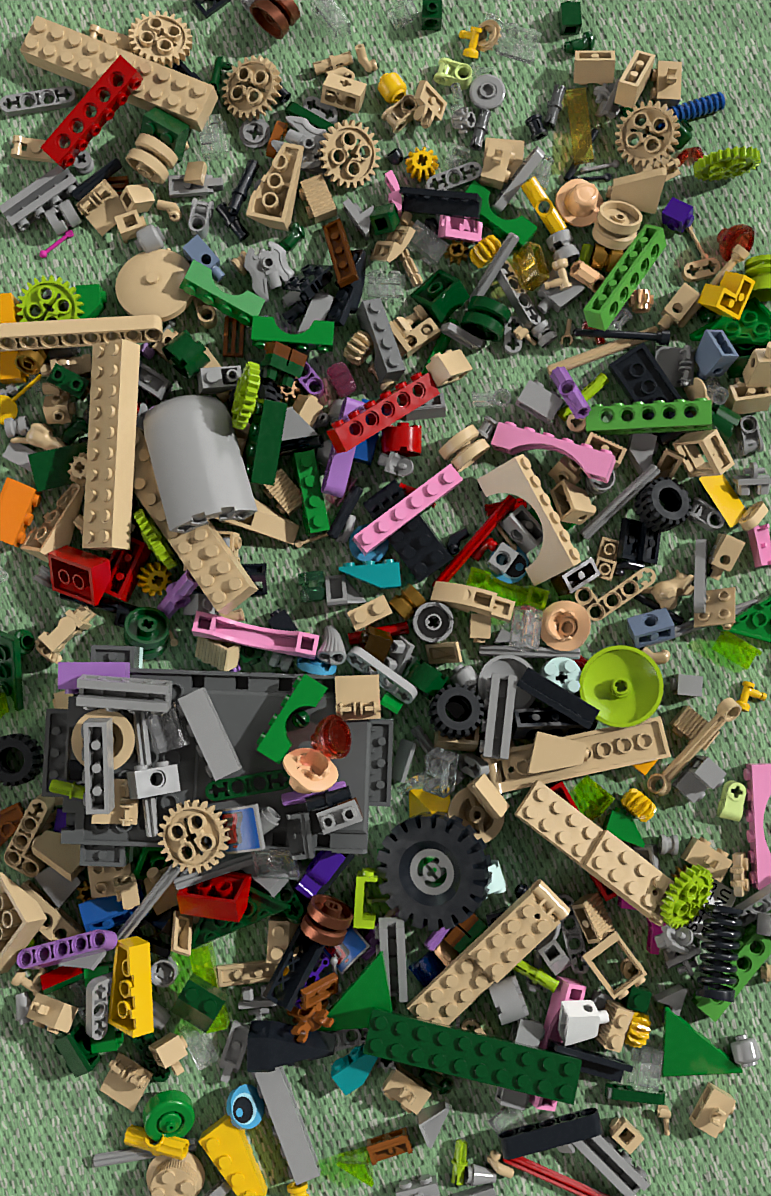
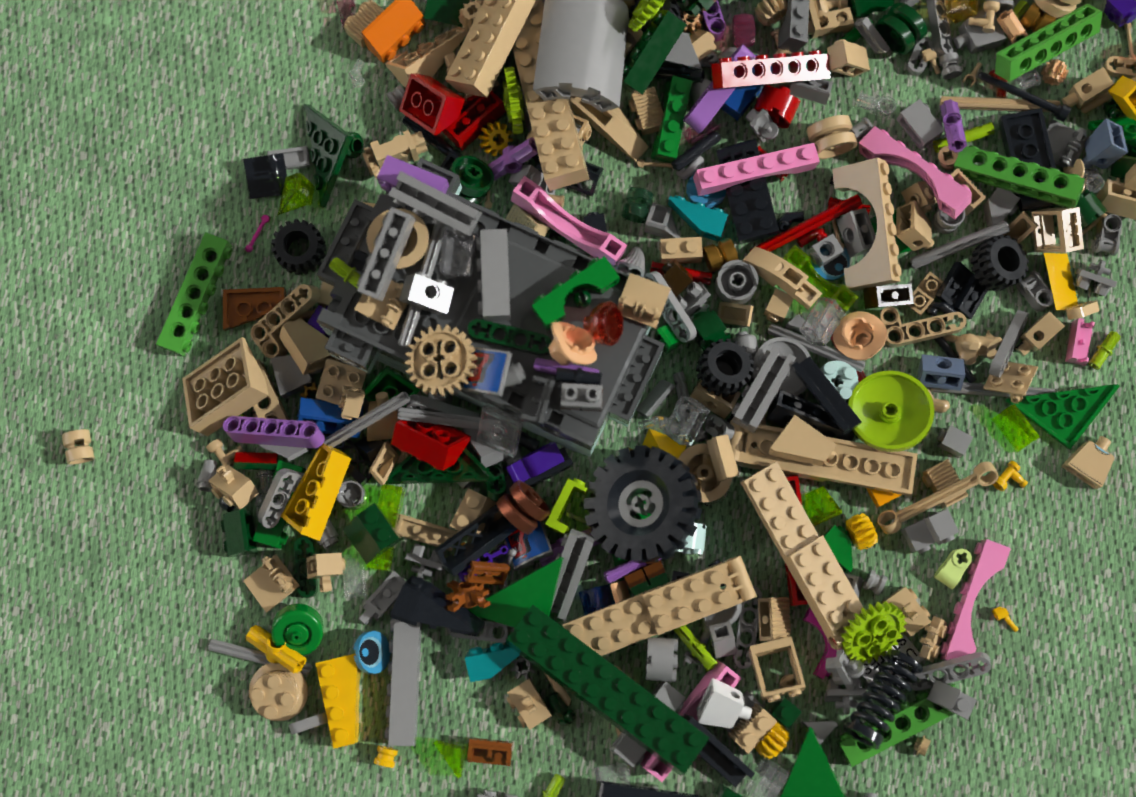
camera: 30 degrees right, 5 degrees down
light grey slope [418,1101,450,1149] -> none

